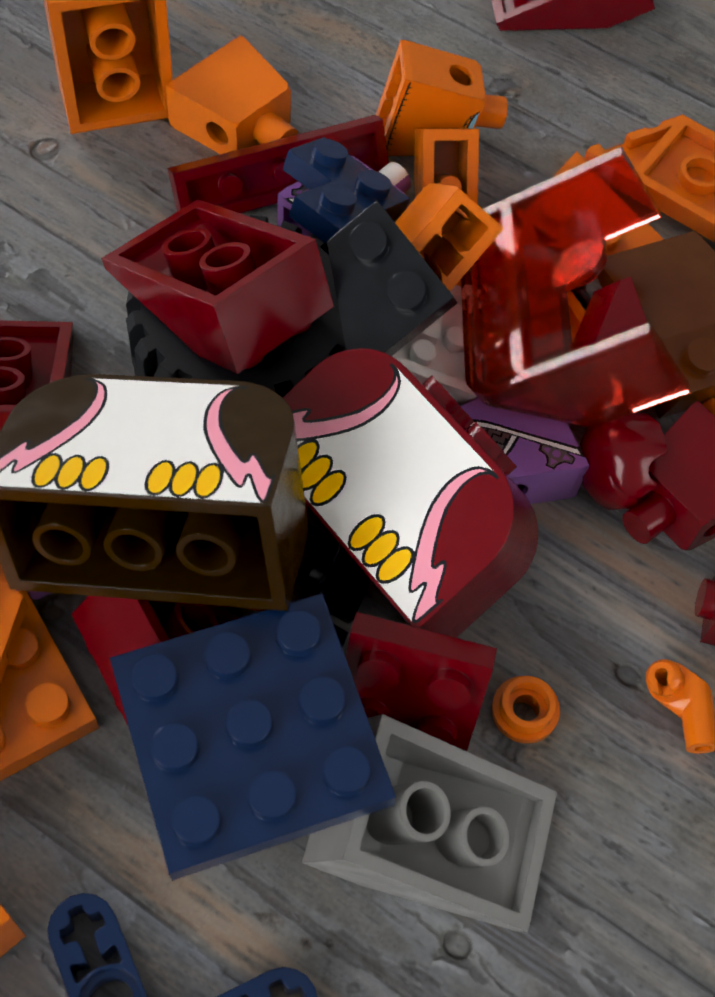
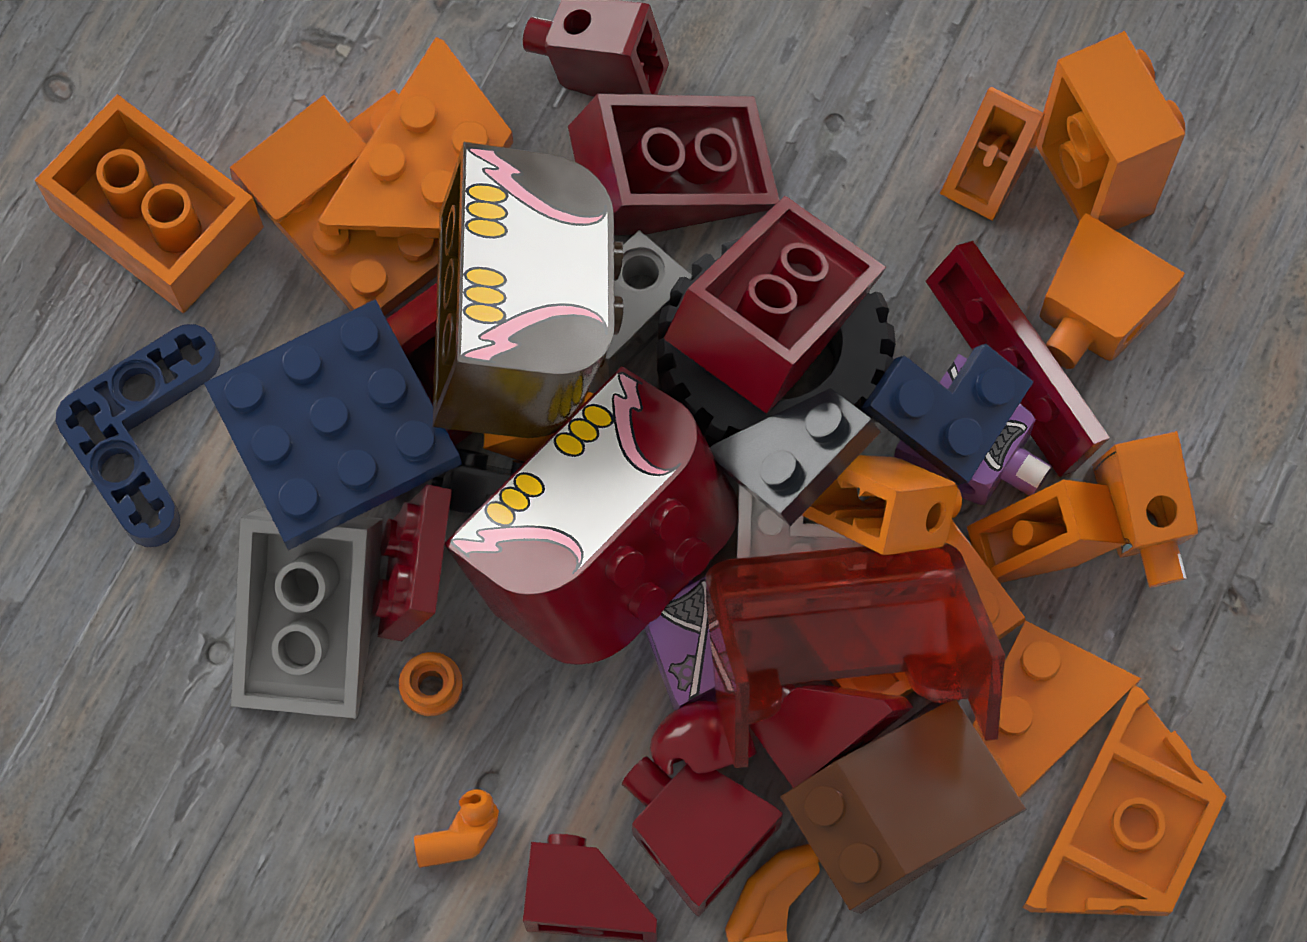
camera: 90 degrees right, 10 degrees up
none -> orange slope [940,87,1045,221]

